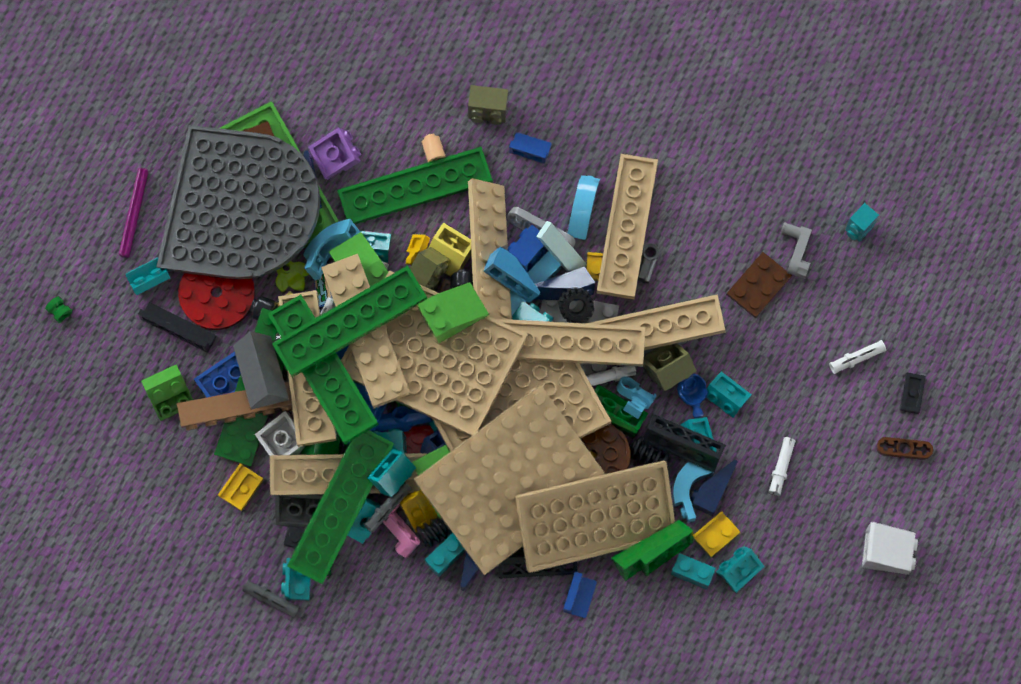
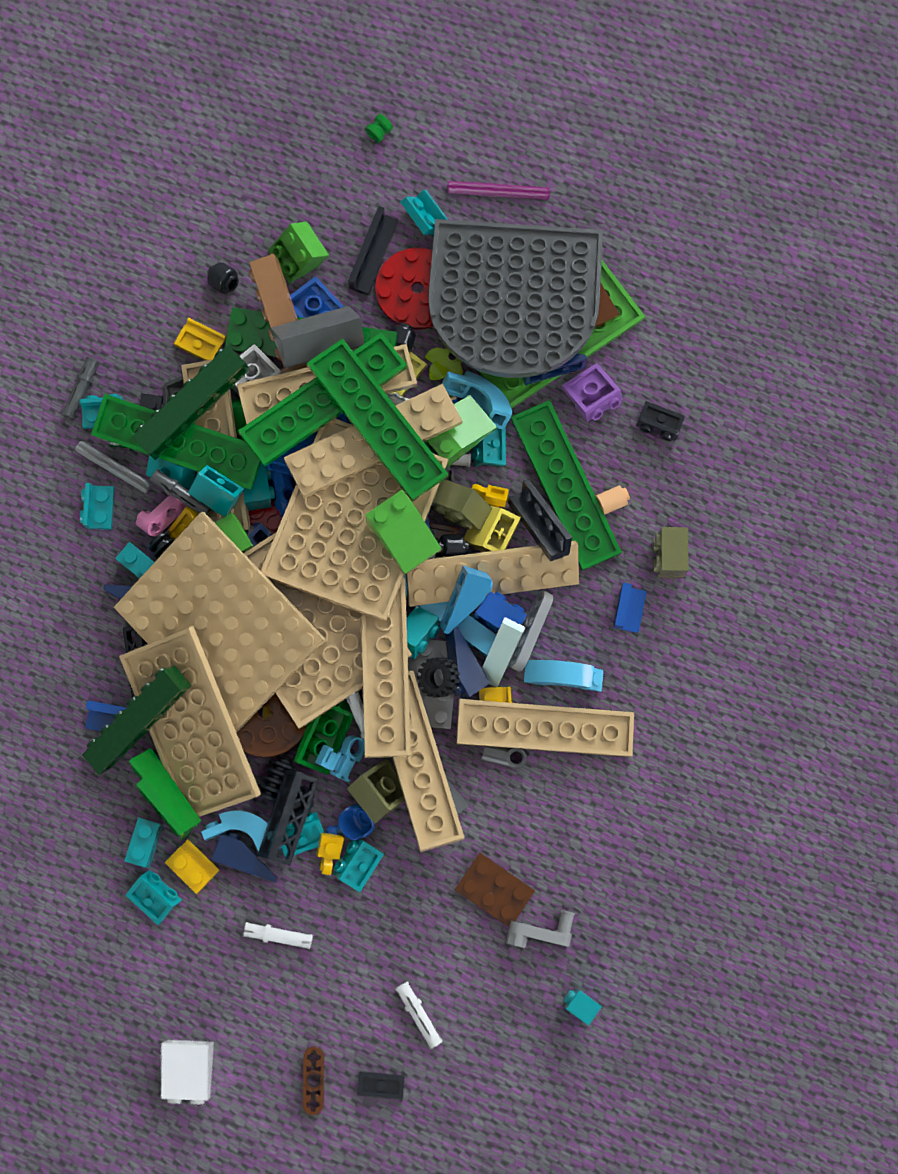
camera: 80 degrees right, 5 degrees up
none -> light grey axle [75,441,151,493]
none -> teal bracket [80,483,115,530]
none -> dark green brick [82,666,192,775]
none -> dark green brick [132,345,250,460]
none -> black head [207,262,239,294]
none -> yellow plate [316,833,344,875]
none -> black fence [508,479,572,562]
none -> black bracket [636,401,685,441]

